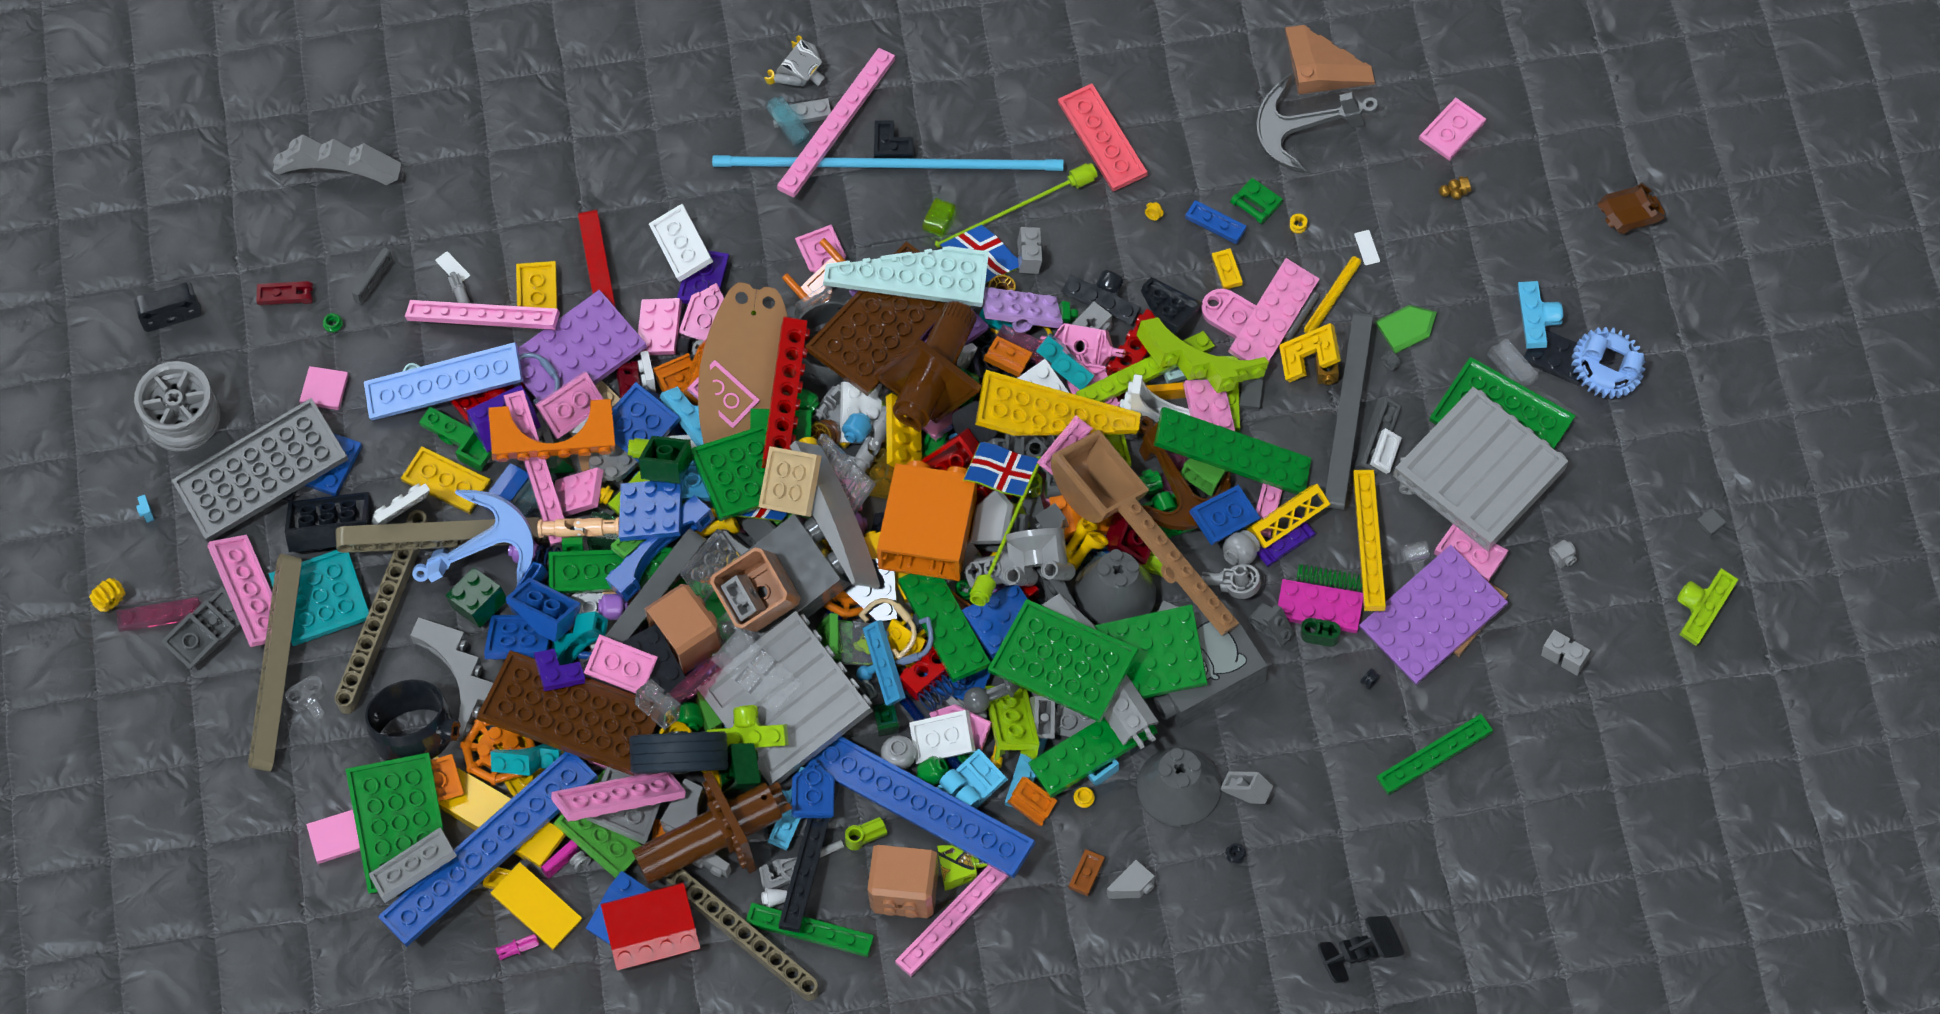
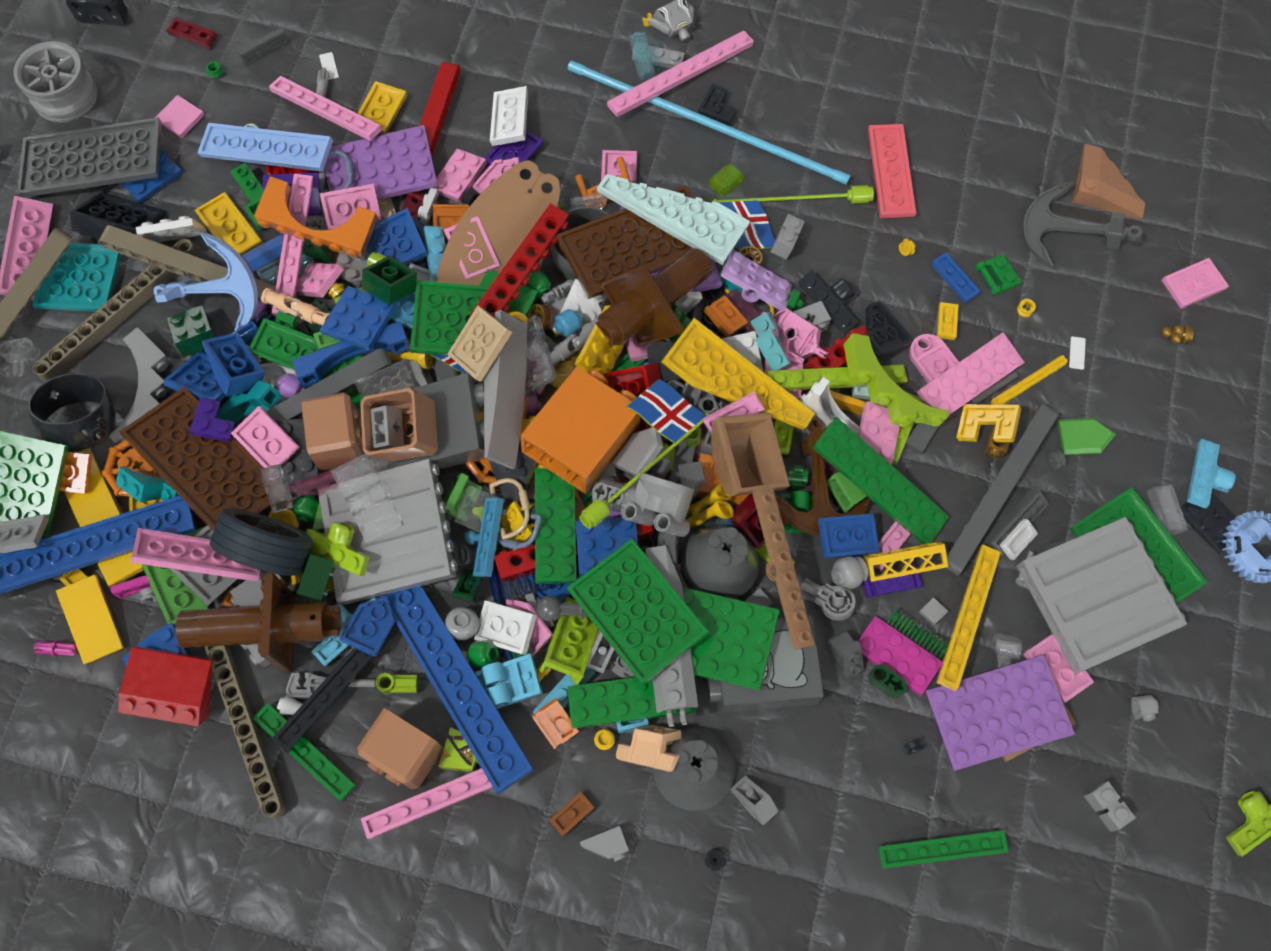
camera: 20 degrees right, 5 degrees up
none -> light nougat plate [616,725,681,772]
none -> light grey tile [919,597,948,626]

